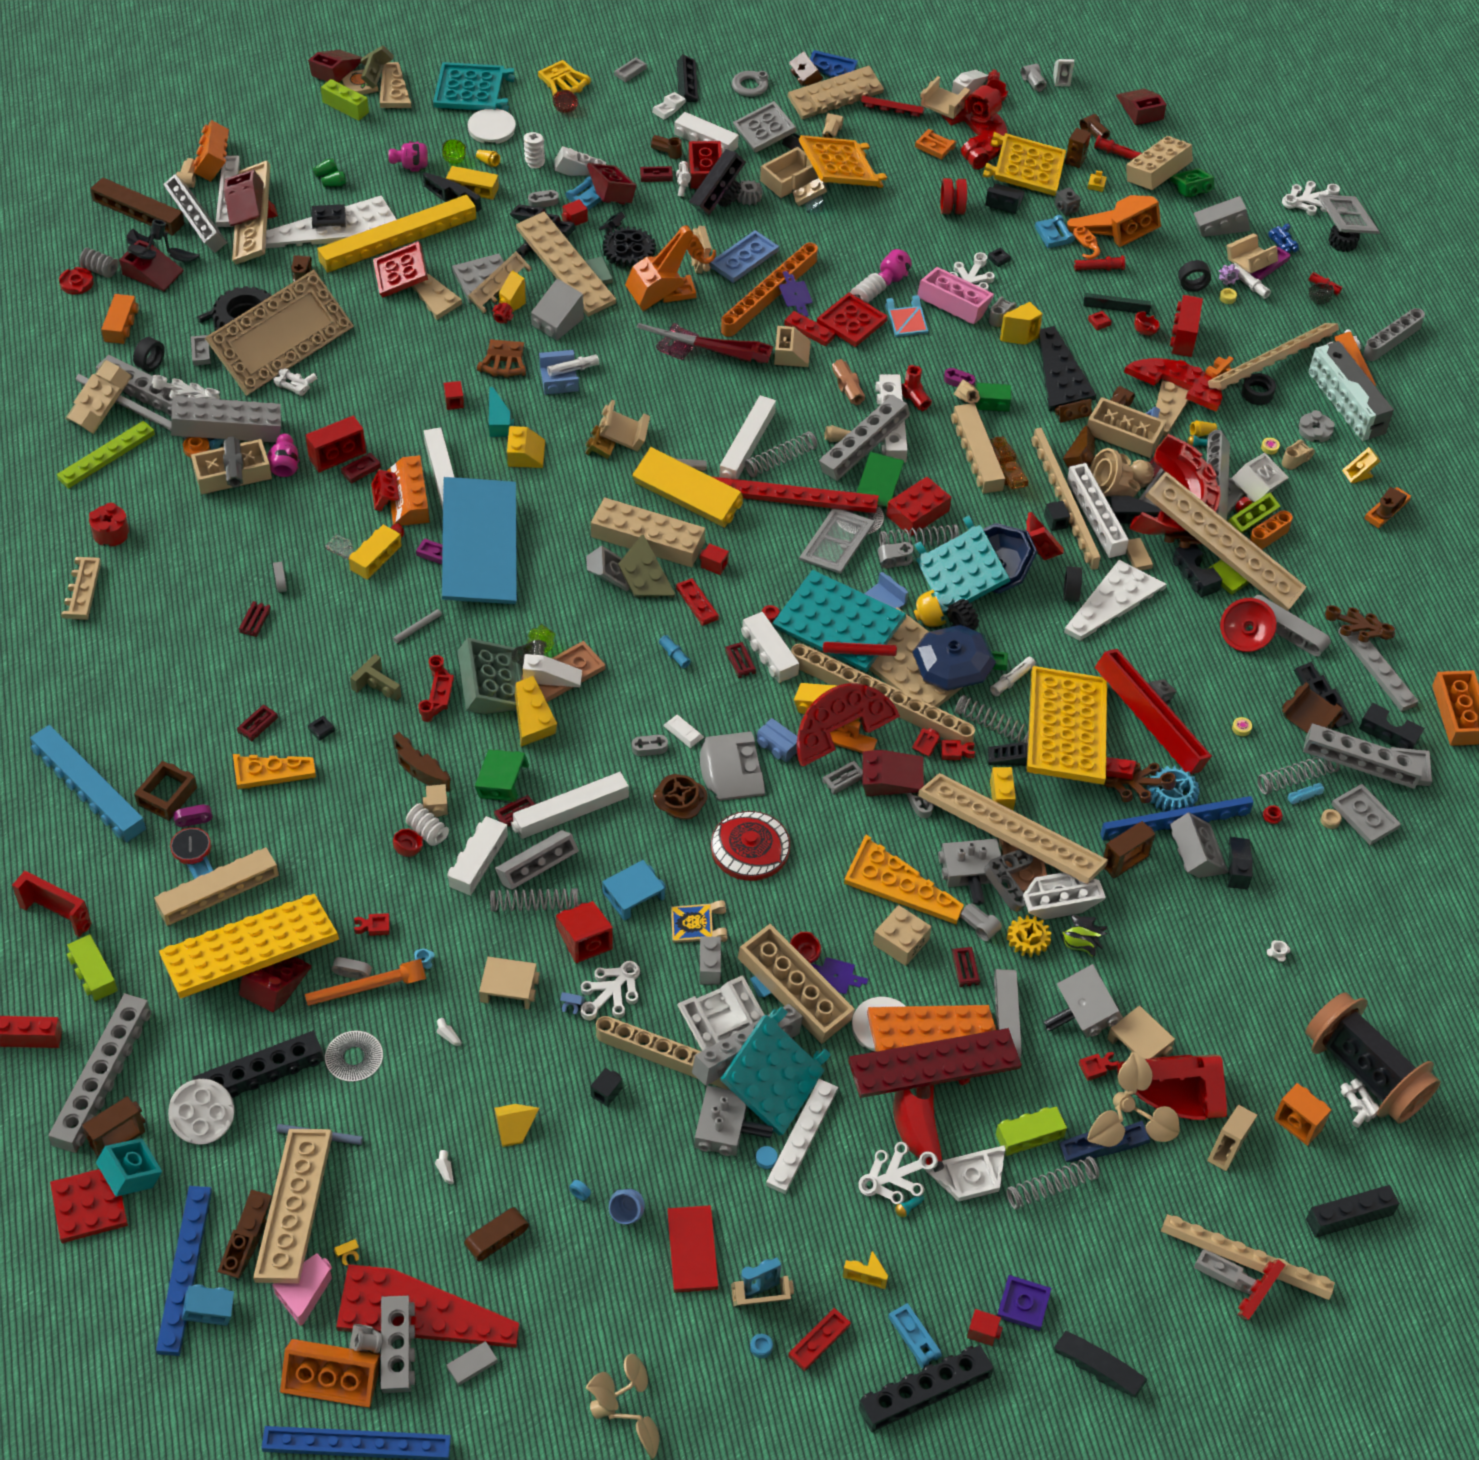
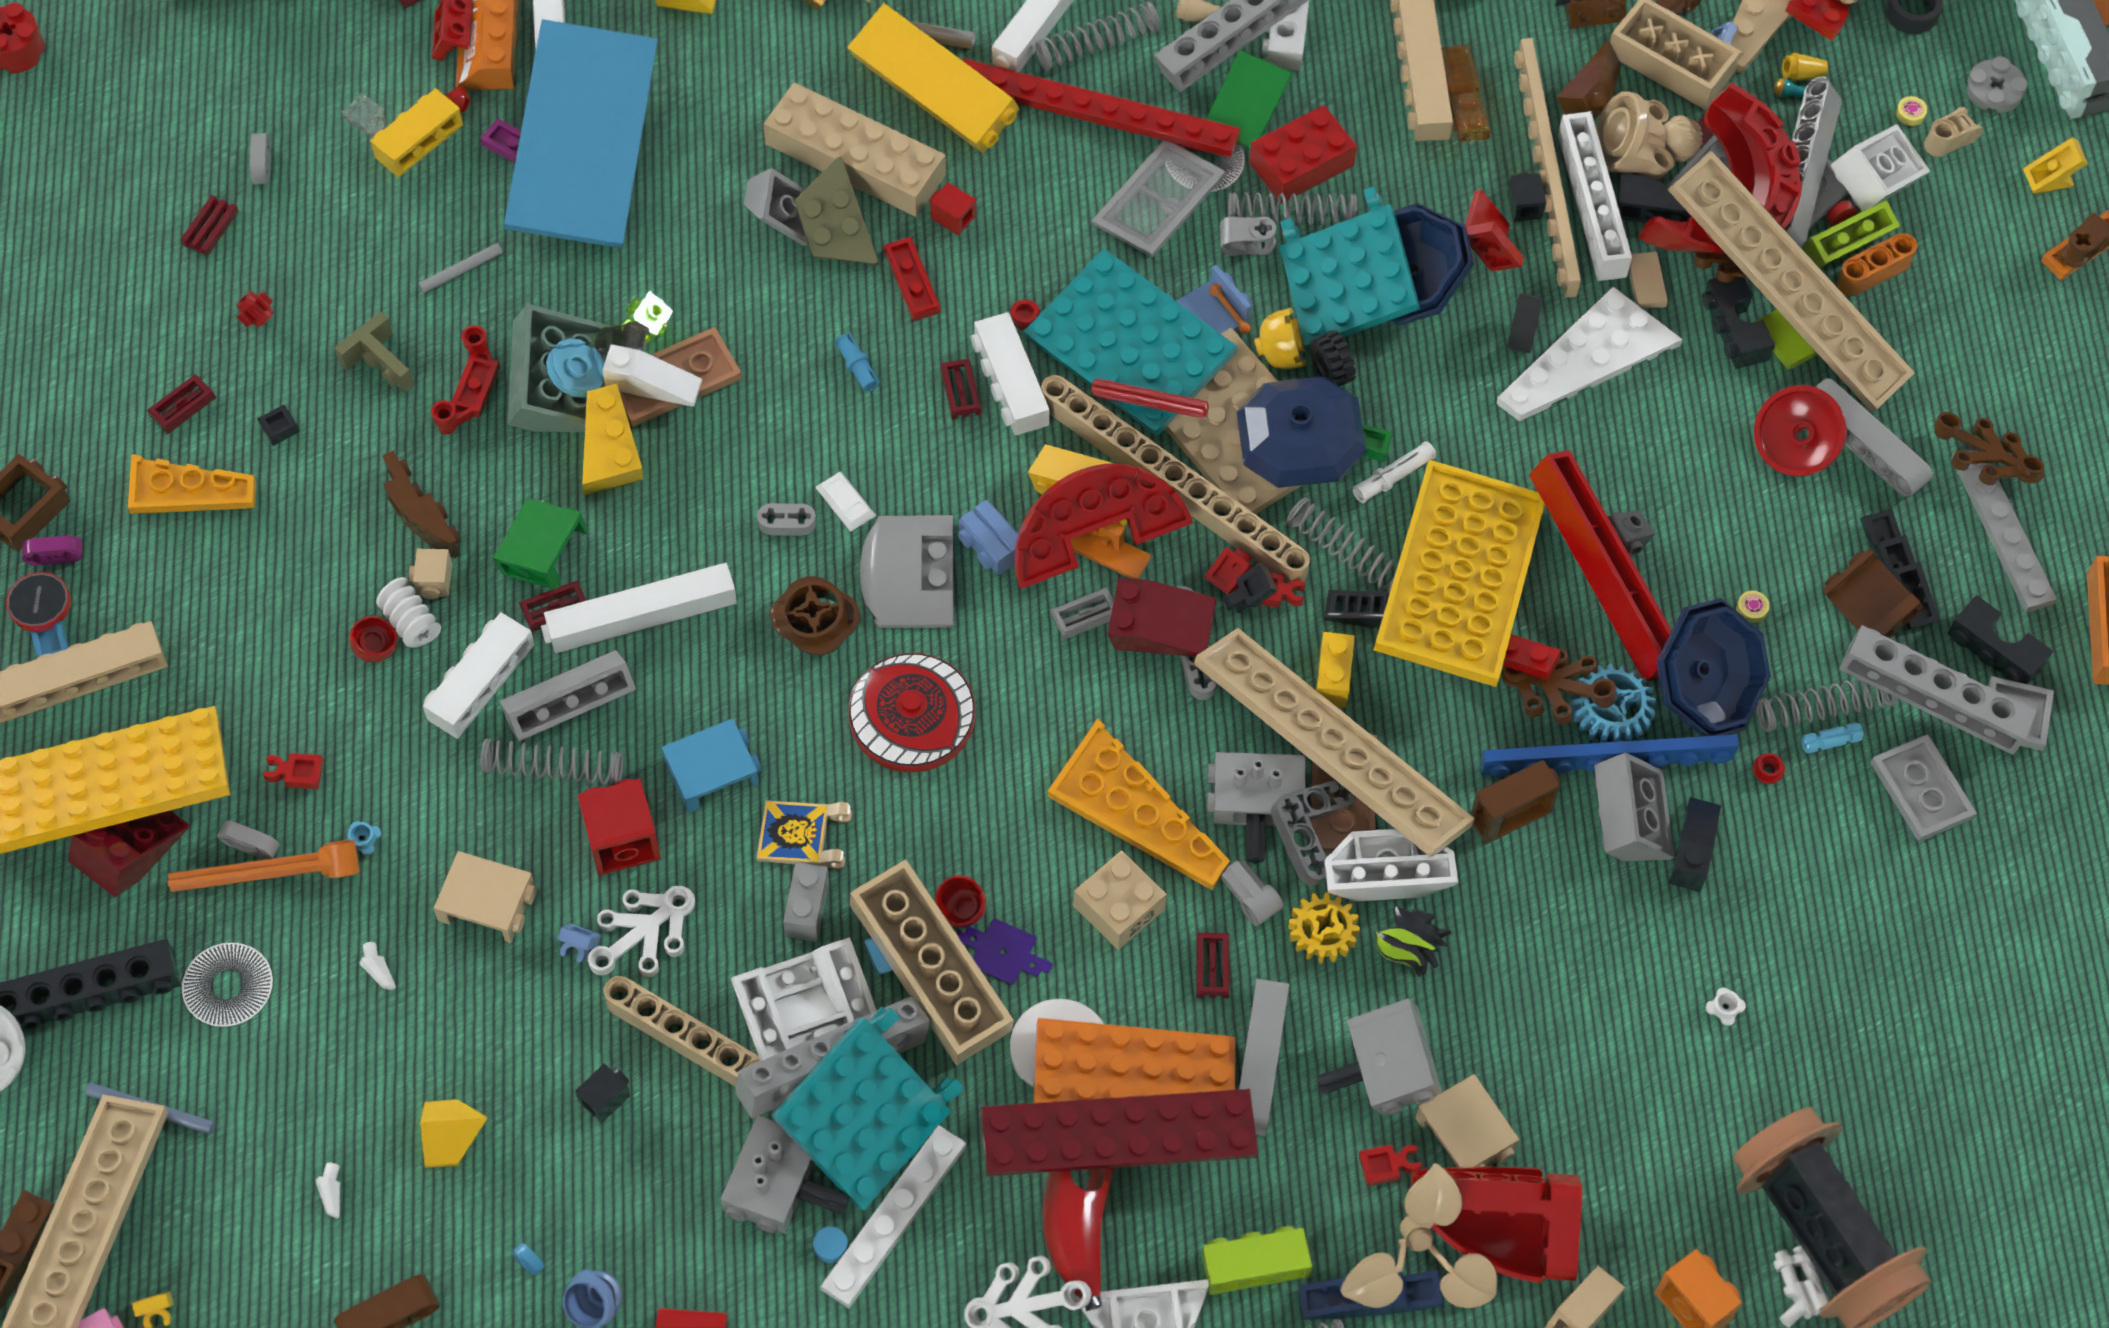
camera: 10 degrees right, 10 degrees up
tan tile [1321,809,1342,829] -> none
none -> red gear [236,290,274,328]
none -> medium azure tile [546,339,605,397]
none -> orange hinge [1209,284,1251,334]
none -> black plate [1223,563,1278,613]
none -> dark blue rock [1656,598,1771,736]

